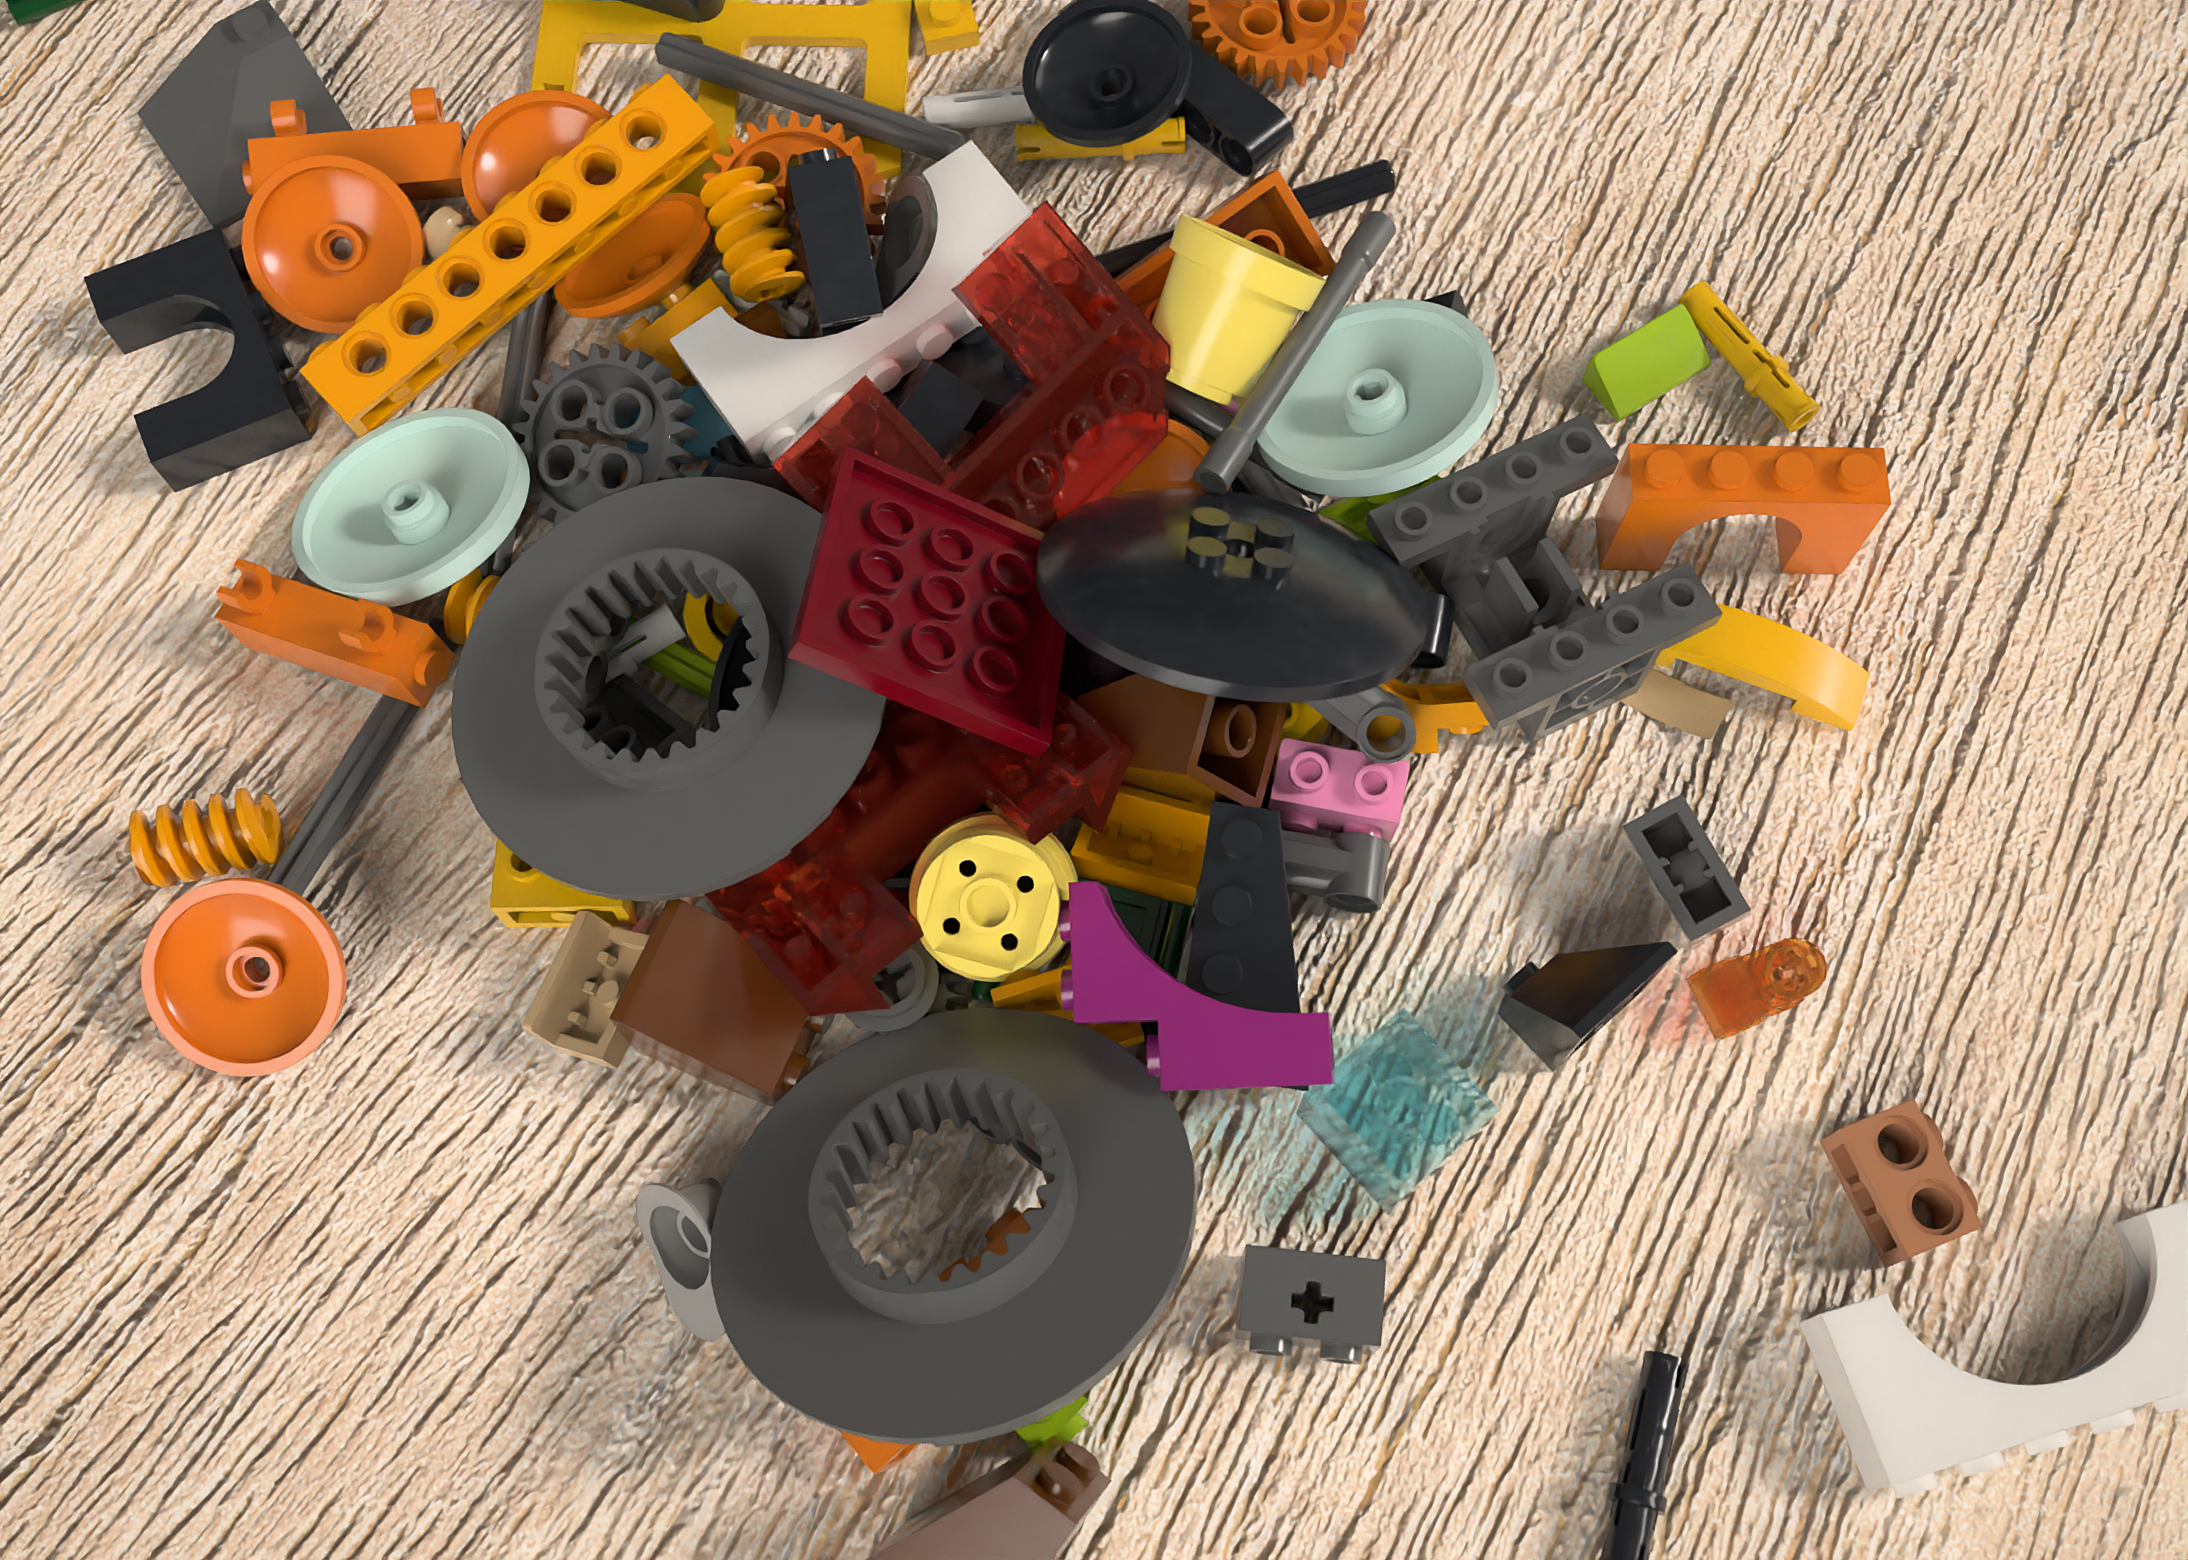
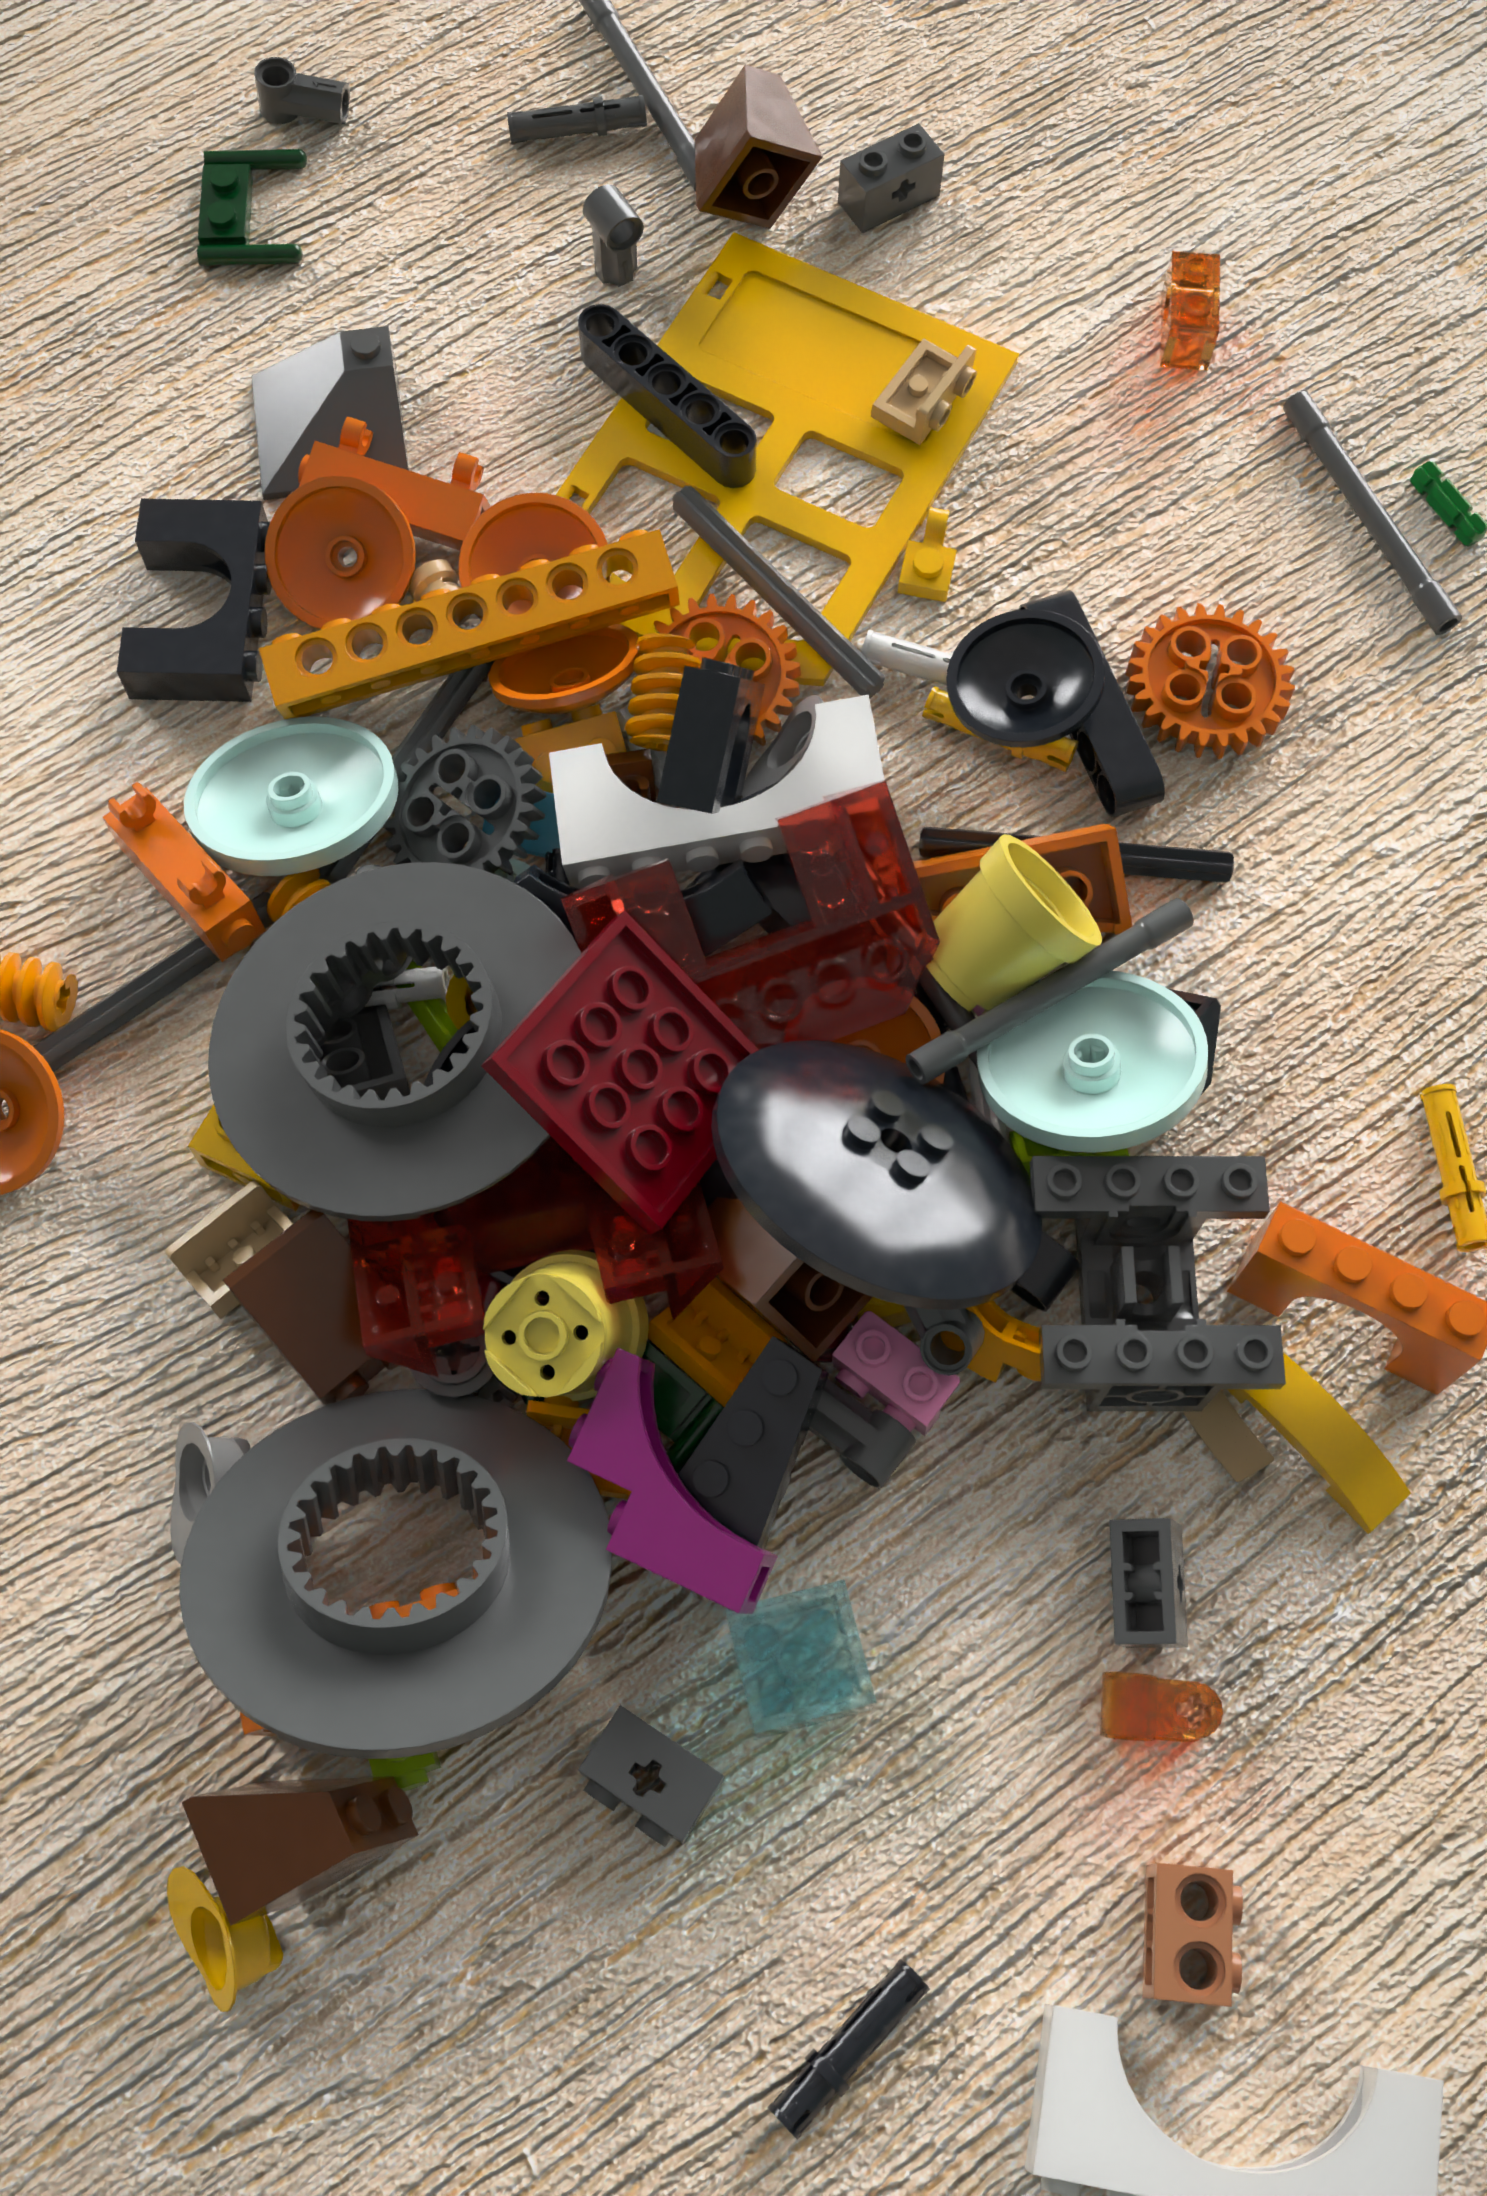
camera: 25 degrees right, 0 degrees up
black slope [1497,941,1678,1072] -> none
lime slope [1582,303,1712,422] -> none

